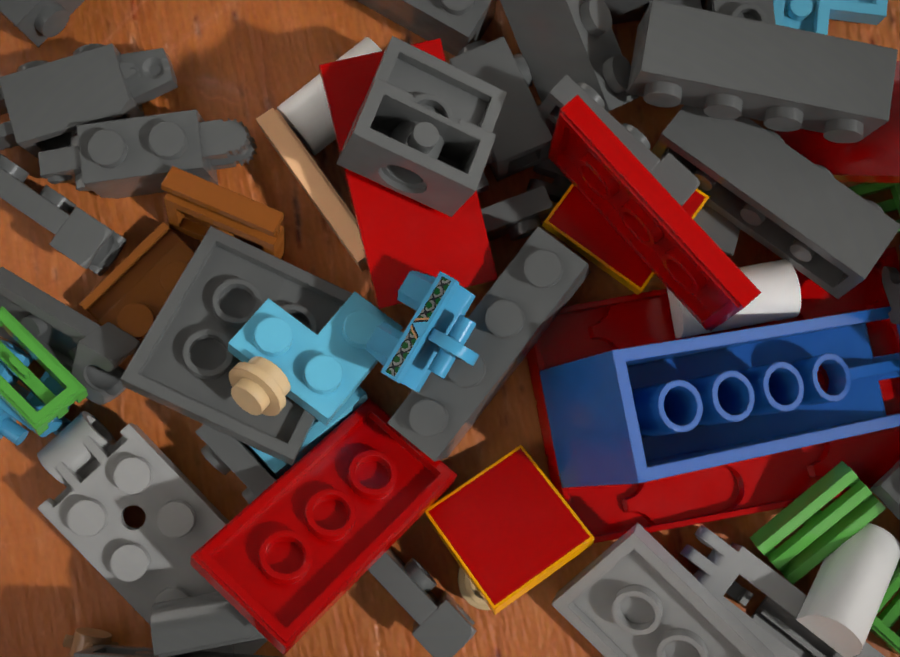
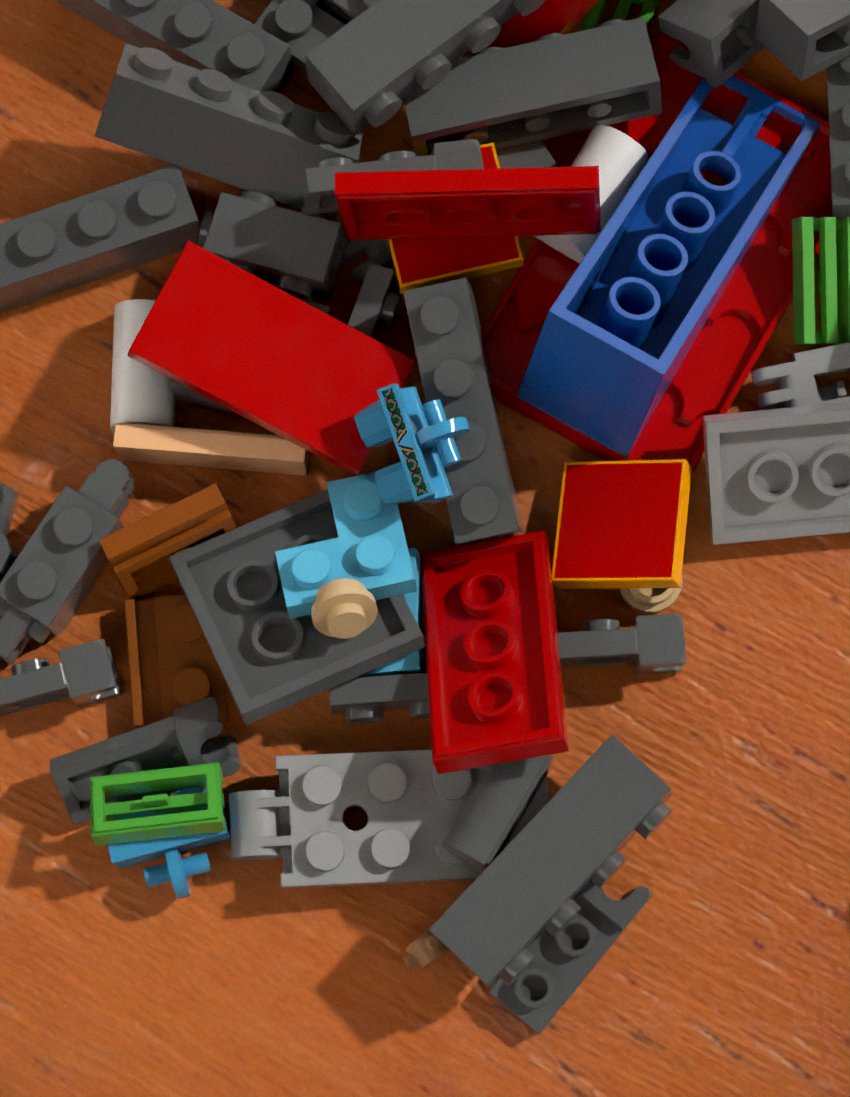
camera: 40 degrees left, 5 degrees down
dark grey brick [336,36,507,217] -> none

